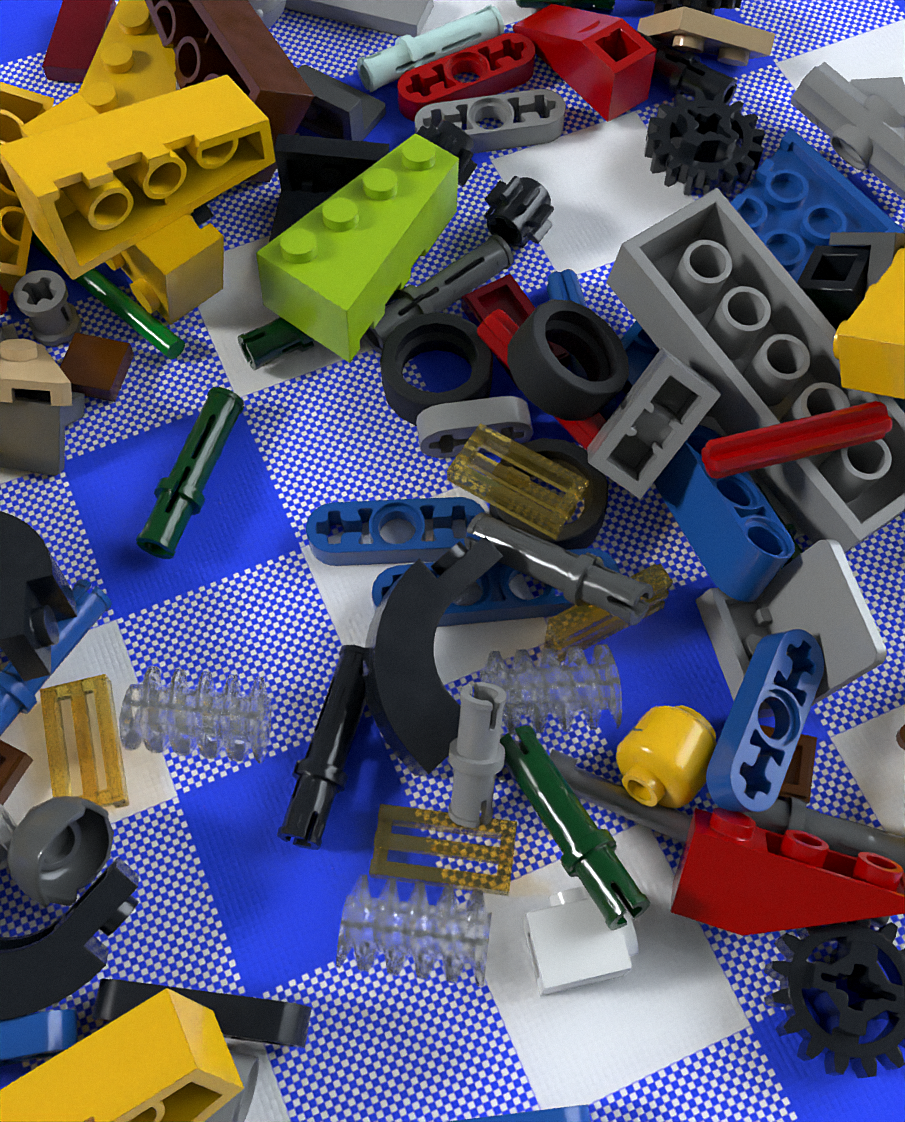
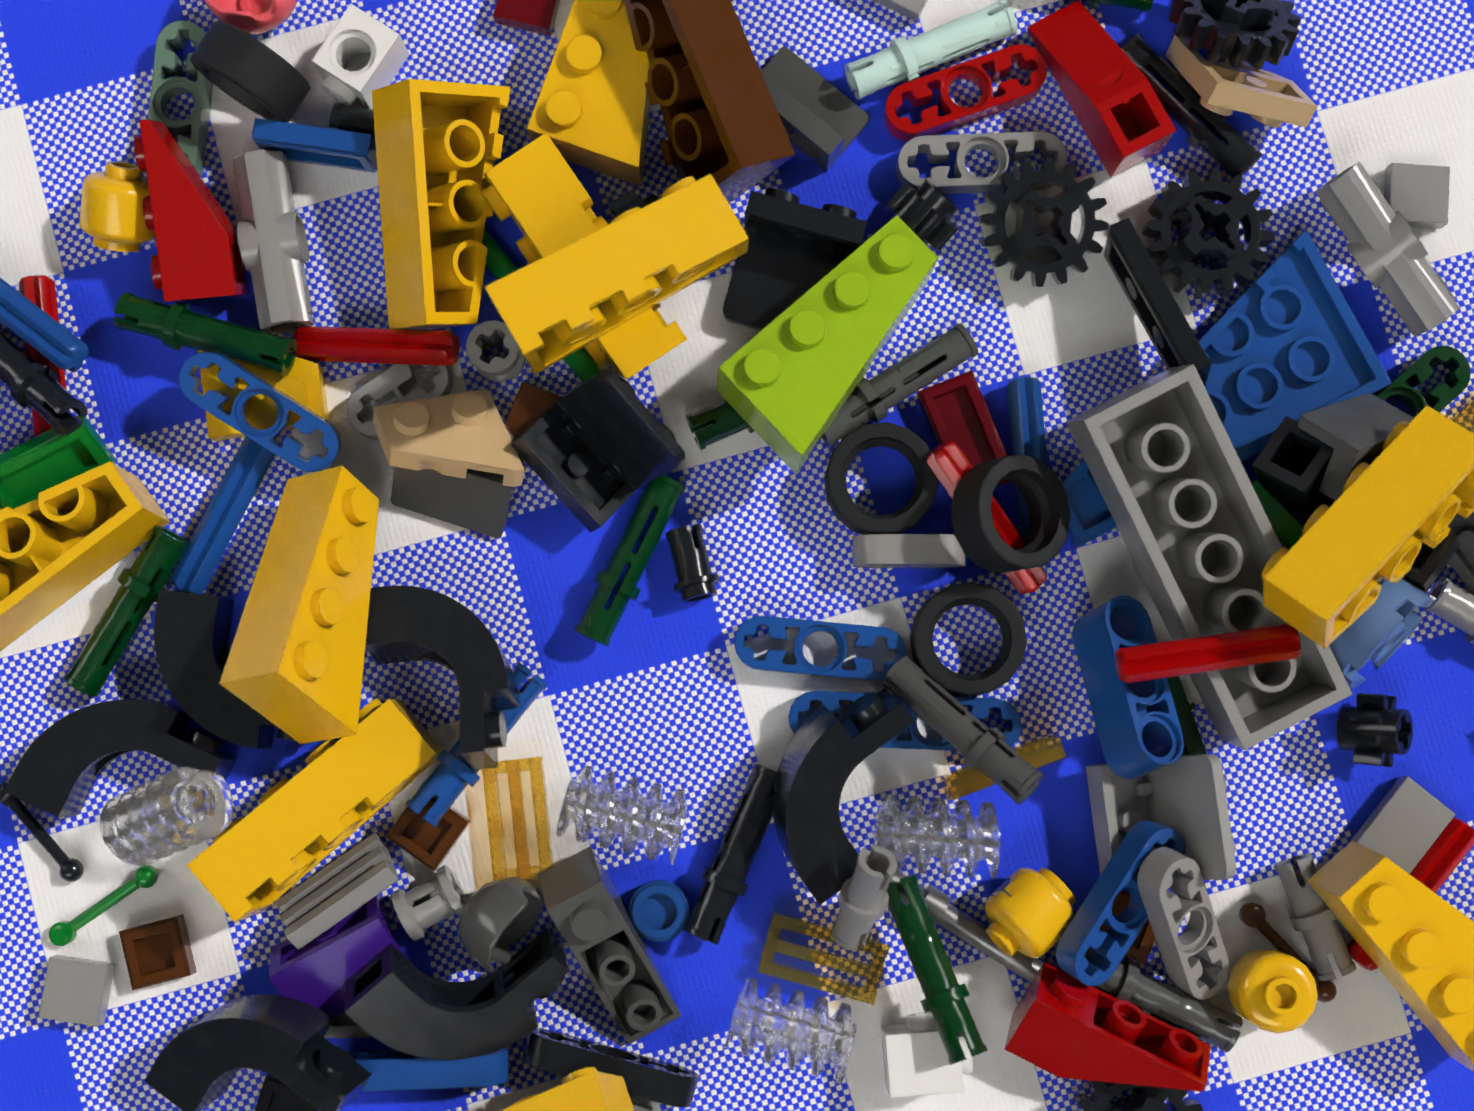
camera: 10 degrees right, 20 degrees up
clear yellow tile [447,423,590,540] -> none
black gear [484,176,554,248] -> none
light grey brick [587,347,721,499] -> none
none -> black bracket [510,368,685,533]
none -> dark grey slope [538,846,682,1044]
none -> blue tile [629,879,690,942]
none -> black pin [665,524,720,603]
none -> black gear [978,157,1109,287]
none -> black tile [1104,218,1212,386]
none -> light grey beam [1137,847,1229,1000]

